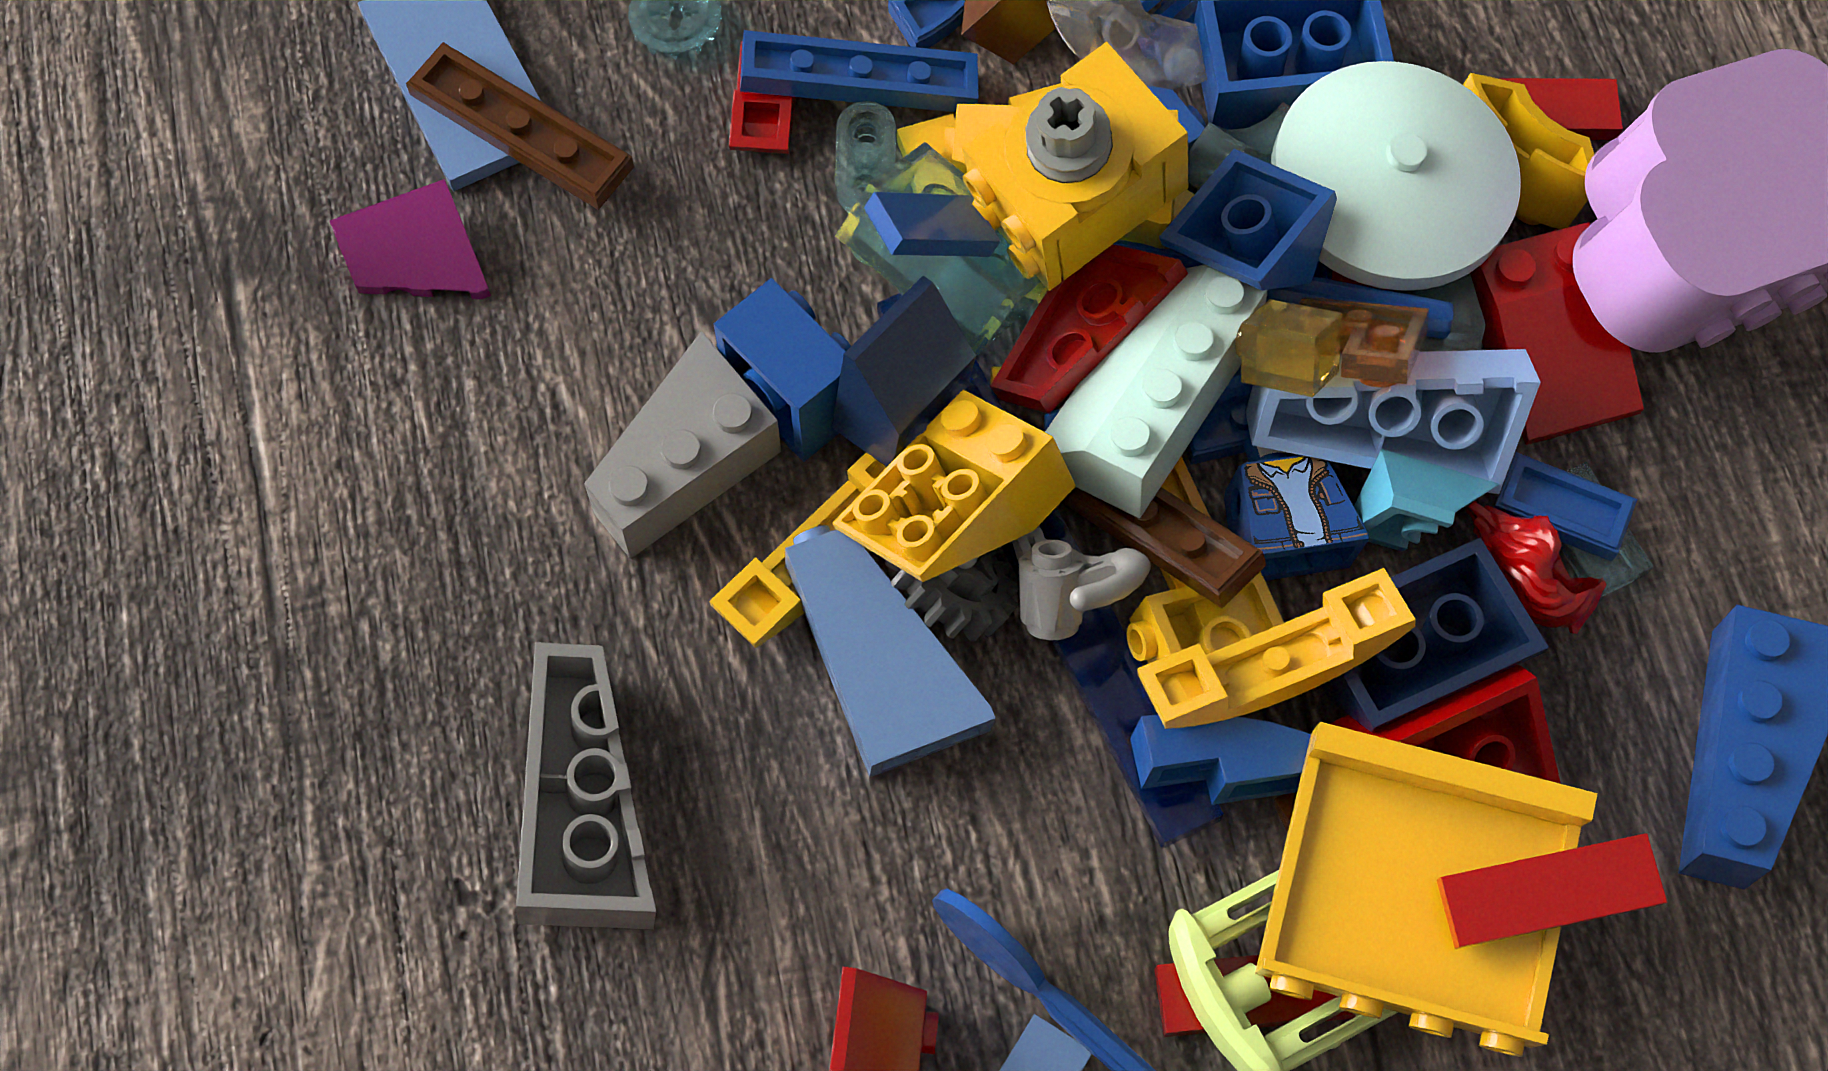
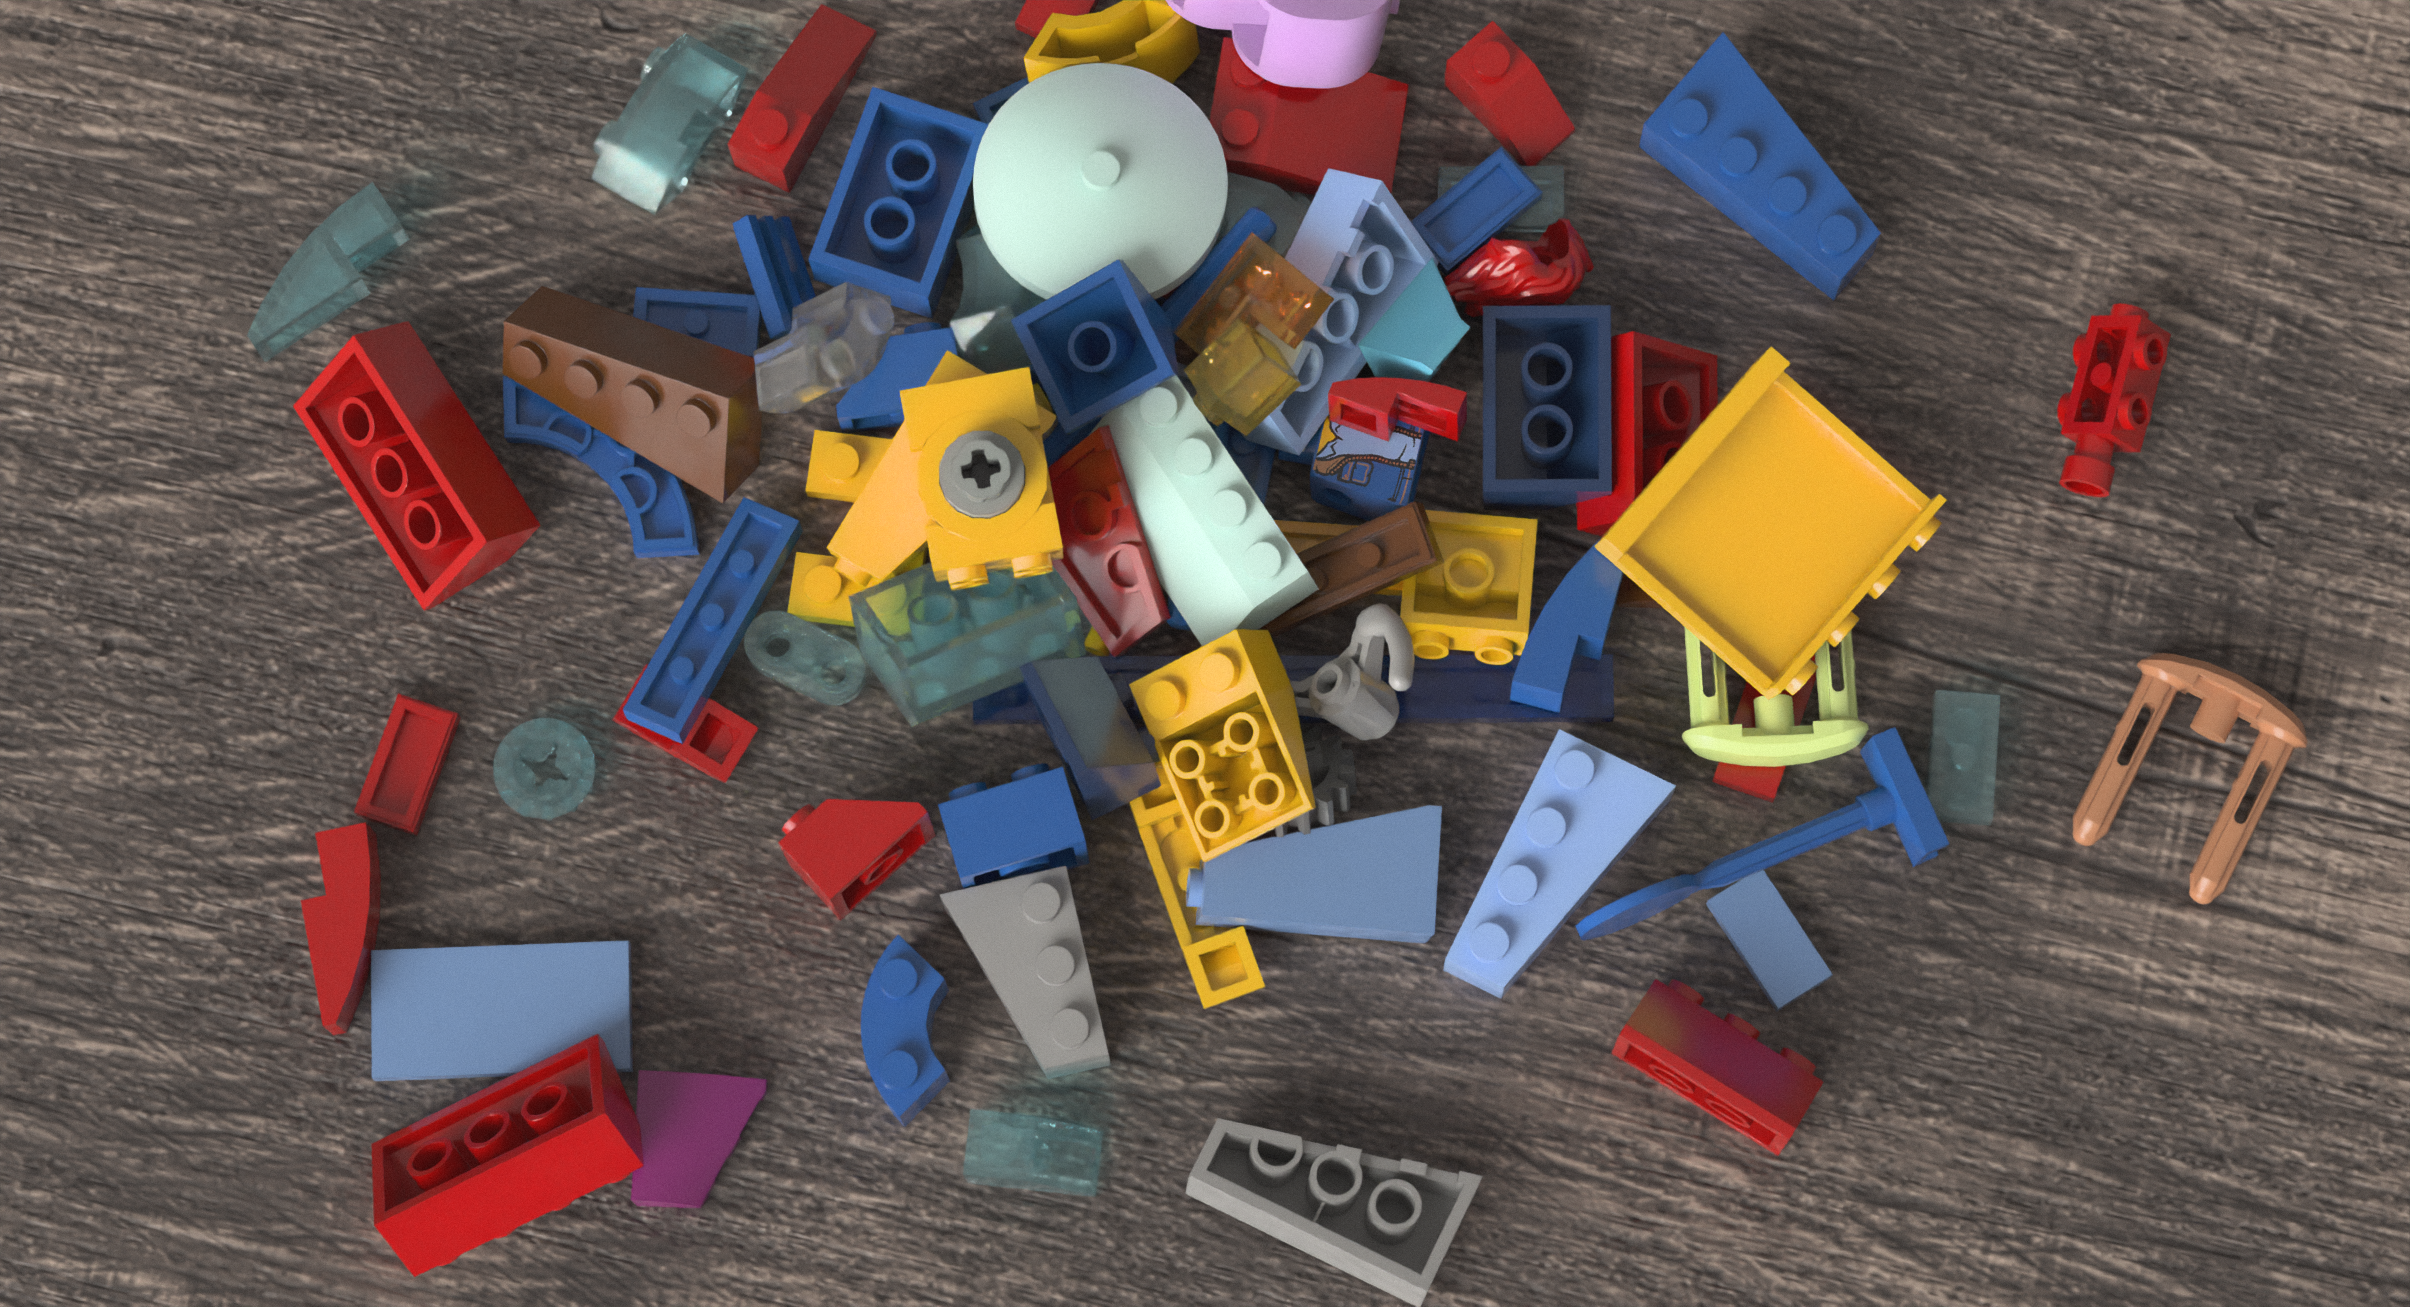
camera: 60 degrees left, 10 degrees up
reddish brown tile [406,42,634,210] -> none
blue tile [864,192,1001,257] -> none
yellow slope [1137,568,1416,729] -> none
red tile [1437,833,1667,949] -> none
none -> red slope [371,1034,644,1277]
none -> red slope [778,799,936,921]
none -> blue brick [861,934,950,1127]
none -> clear light blue slope [963,1109,1103,1197]
none -> red slope [1328,377,1467,442]
none -> light blue wedge [1443,729,1676,999]
none -> red slope [1444,21,1575,172]

